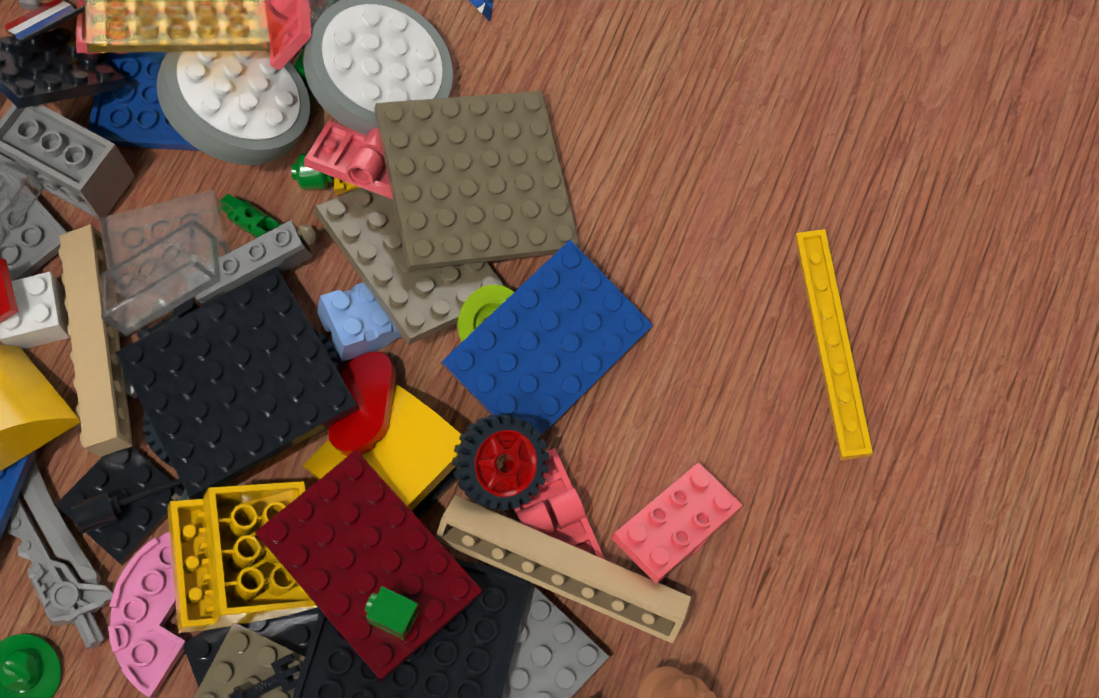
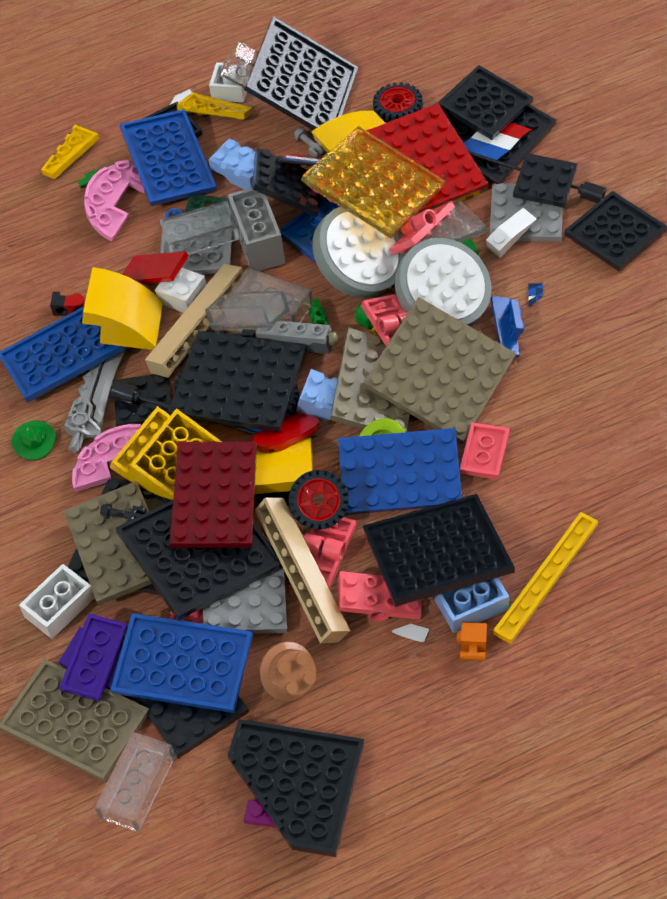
camera: 45 degrees right, 15 degrees down
green brick [365,586,420,641] -> none
none -> black plate [363,494,515,607]
none -> white sticker [392,624,429,642]
none -> light blue brick [435,578,509,634]
none -> orange brick [457,622,487,661]
none -> coral plate [459,422,510,480]
none -> blue bracket [490,296,524,357]

